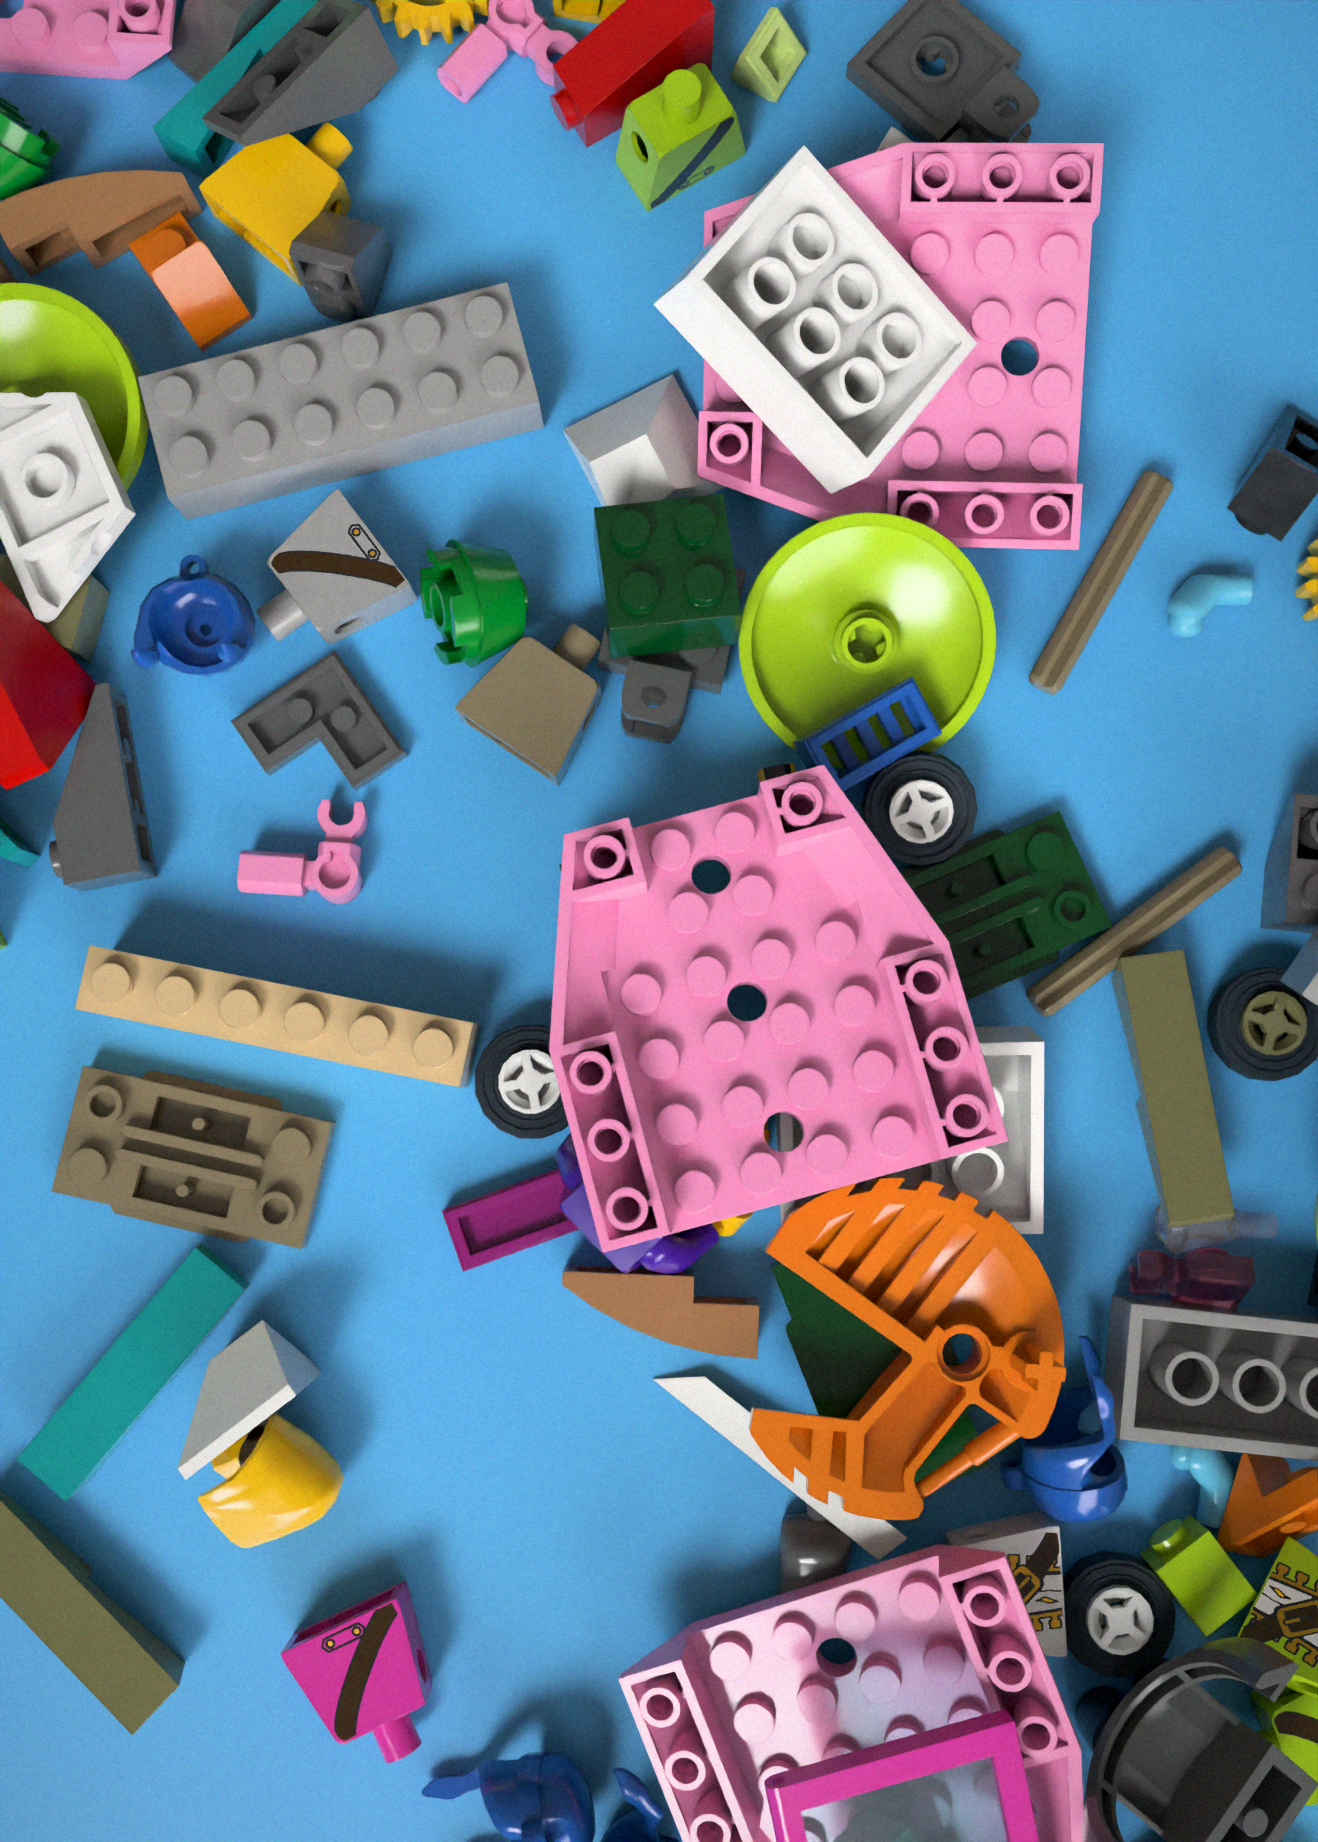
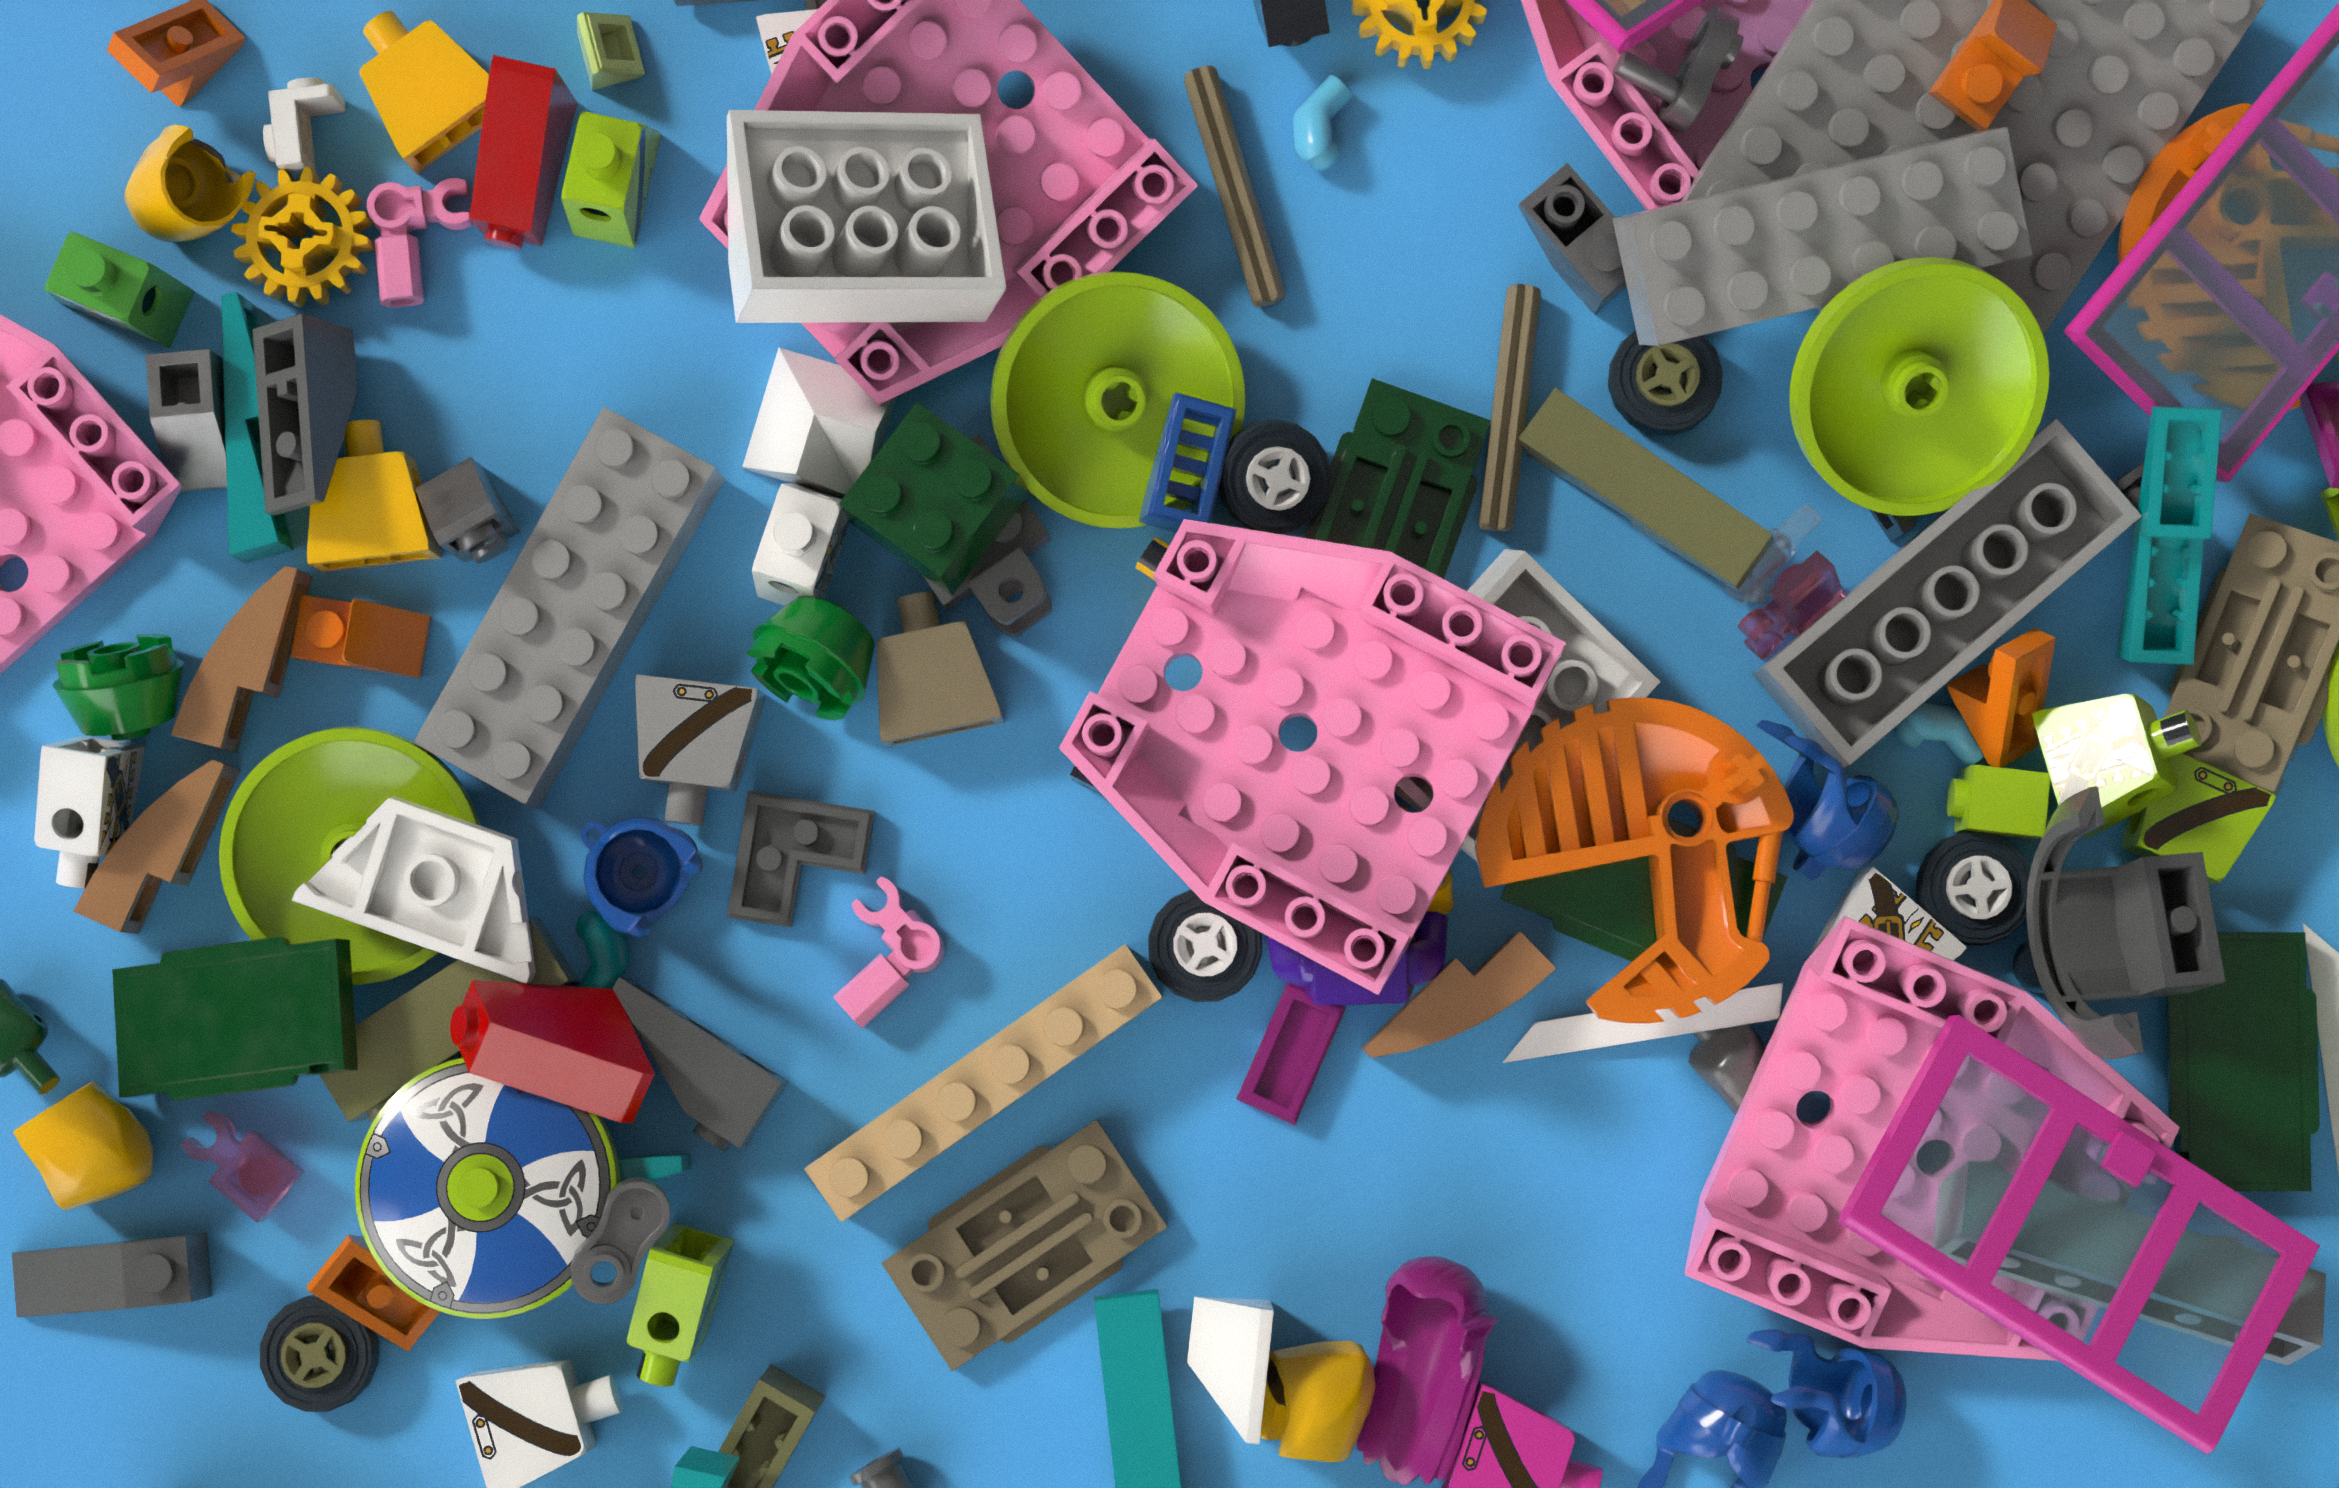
camera: 45 degrees left, 0 degrees up
none -> teal arm [576,909,631,989]
none -> white torso [752,483,850,606]
none -> magenta hair [1357,1256,1498,1485]

